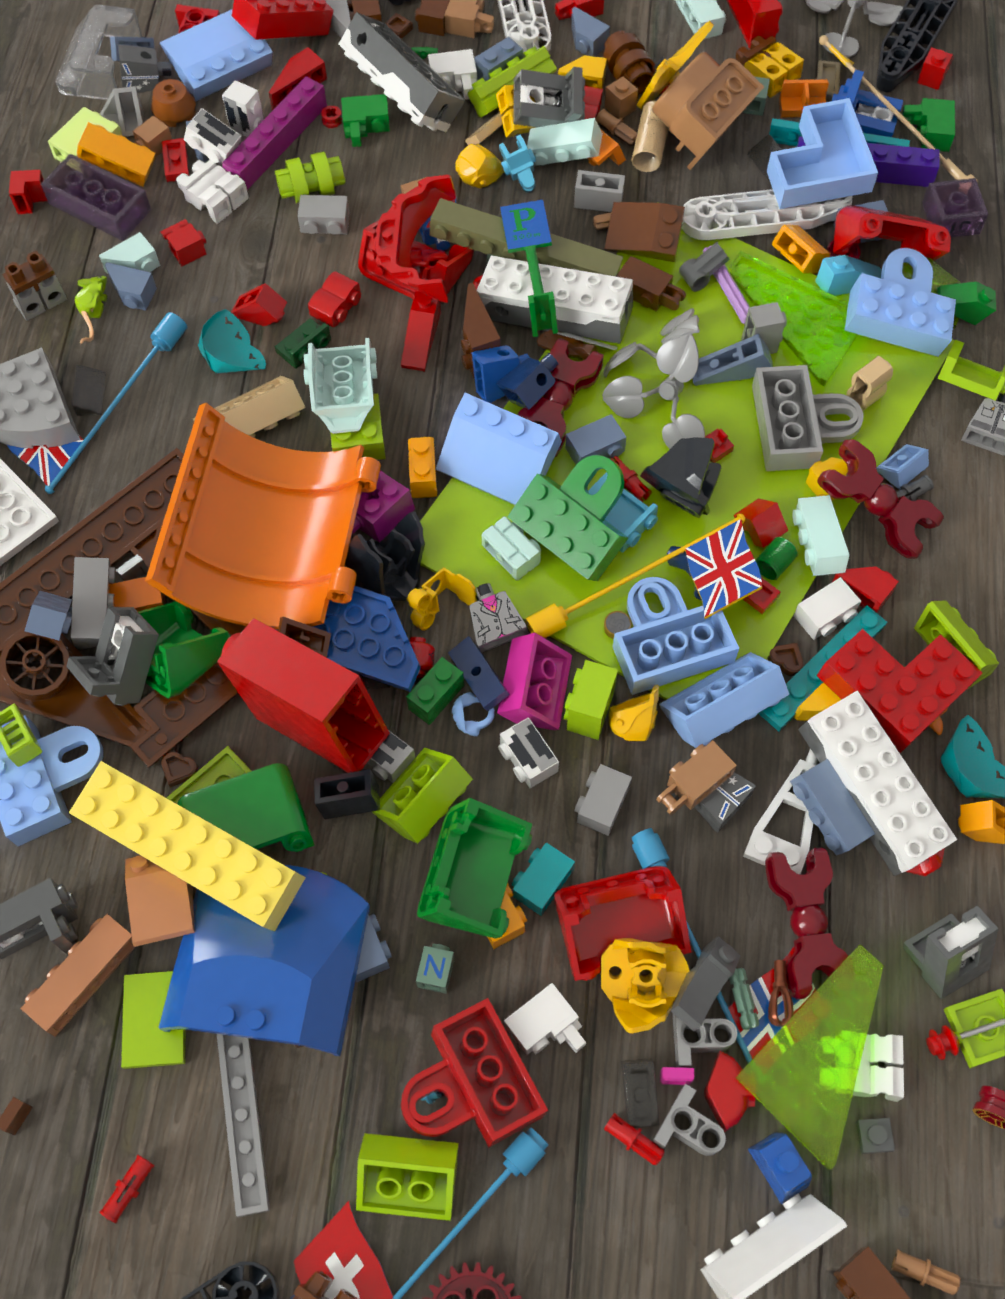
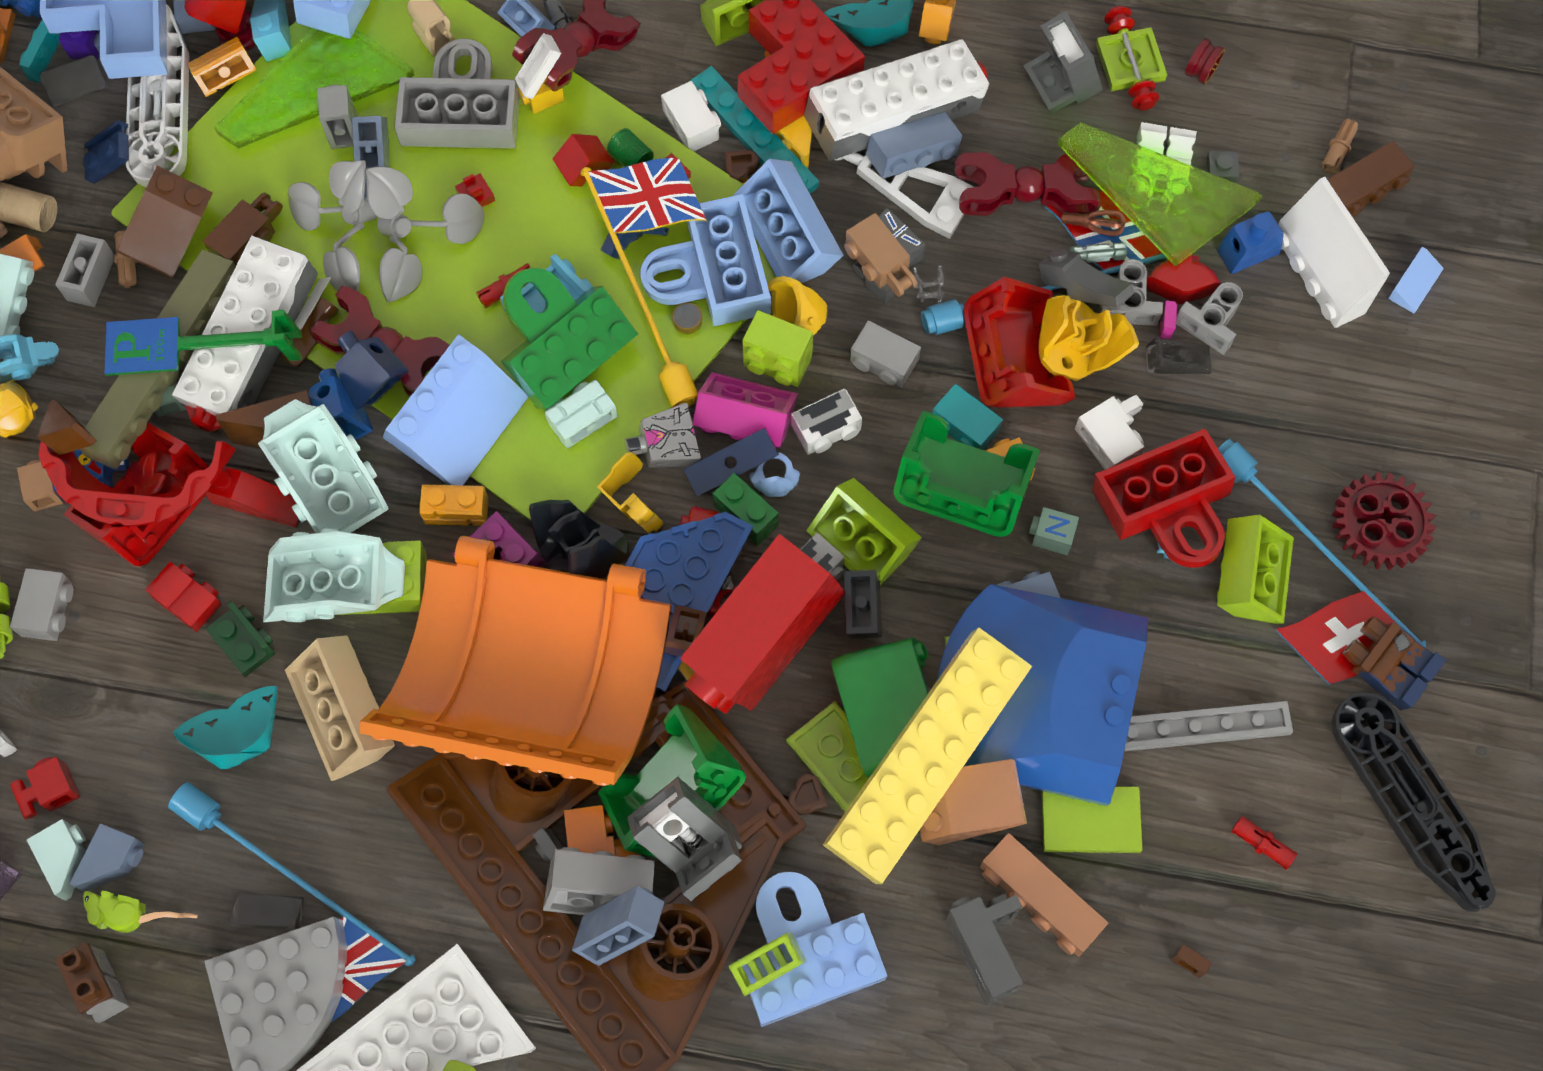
camera: 85 degrees left, 5 degrees up
red slope [231,283,287,326] -> none
sand blue brick [565,414,626,464] -> none
red axle [604,1113,665,1165] -> none
black piece [640,437,722,518] -> none
dark grey piece [679,242,730,292] -> none
lavender axle [703,246,750,324] -> none
light aqua brick [792,495,849,576] -> none
red slope [832,566,899,613] -> none
none -> reddish brown slope [37,399,97,455]
none -> dark blue plate [83,120,129,184]
none -> light aqua slope [258,399,389,534]
none -> white tile [515,33,561,99]
none -> clear piece [913,265,945,303]

